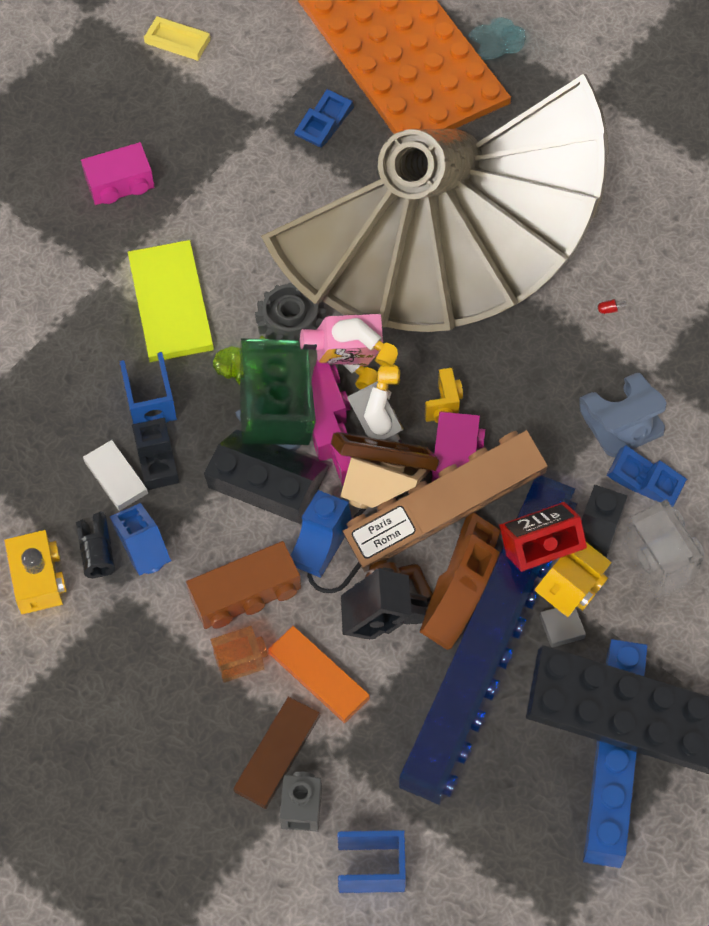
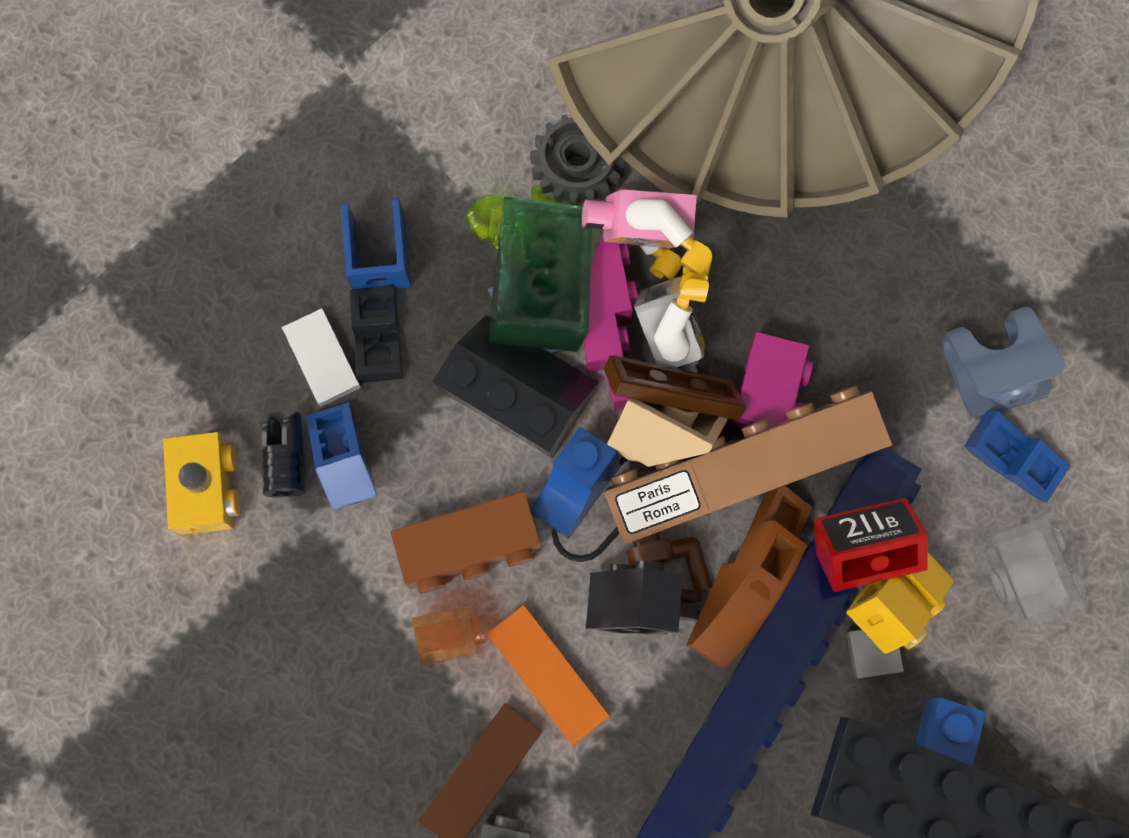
camera: 10 degrees right, 15 degrees up
neon yellow tile [128,240,214,362] -> none
yellow bracket [425,368,463,423] -> none
black slope [581,484,628,558] -> none
red piece [597,299,626,314] -> none

